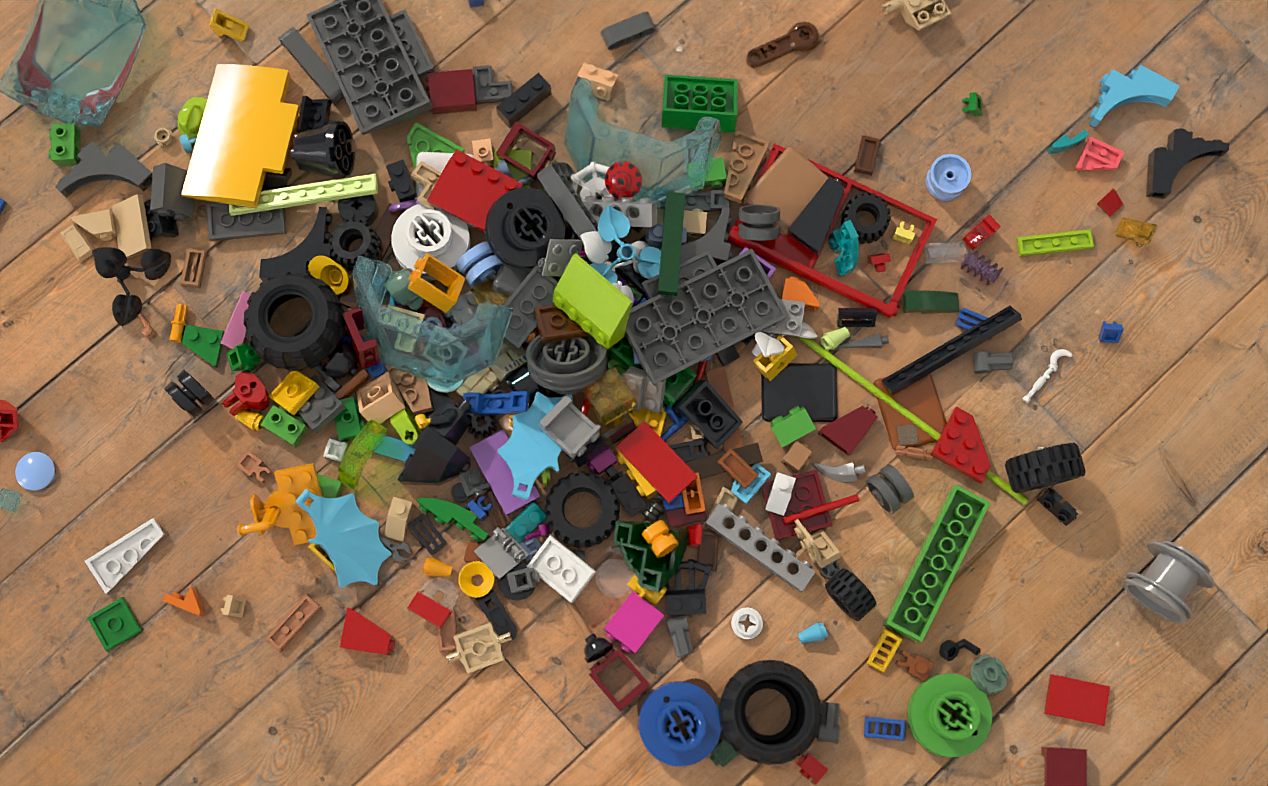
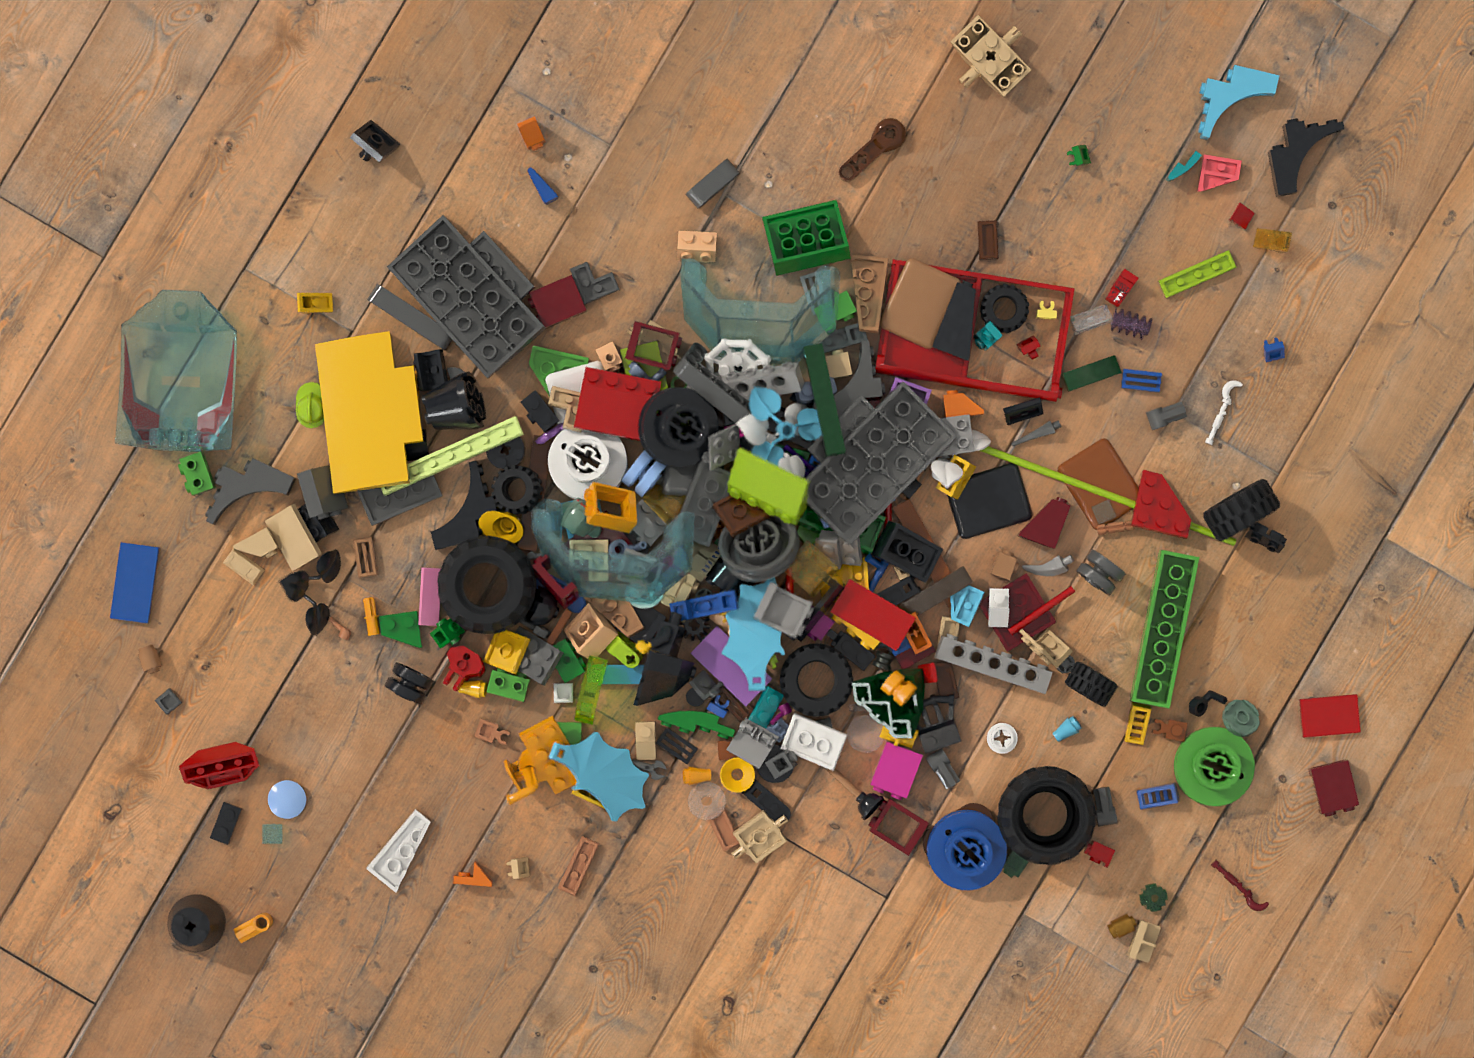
camera: 10 degrees left, 10 degrees up
green tile [87,597,143,652] -> none
tan plate [154,128,173,146] -> none
medium azure tile [179,134,197,154] -> none
red slope [340,608,395,655] -> none
red tile [407,591,452,629] -> none
black brick [496,72,551,128] -> none
red dish [605,161,642,199] -> none
dark orange tile [717,448,759,489] -> none
dark grey wheel [738,205,780,241] -> none
bright green brick [769,406,816,447] -> none
yellowish green cone [820,327,850,351] -> none
teal tile [835,238,859,277] -> none
black plate [881,305,1022,395] -> none
light blue wheel [925,154,971,201] -> none
light grey wheel [1122,541,1215,625] -> none

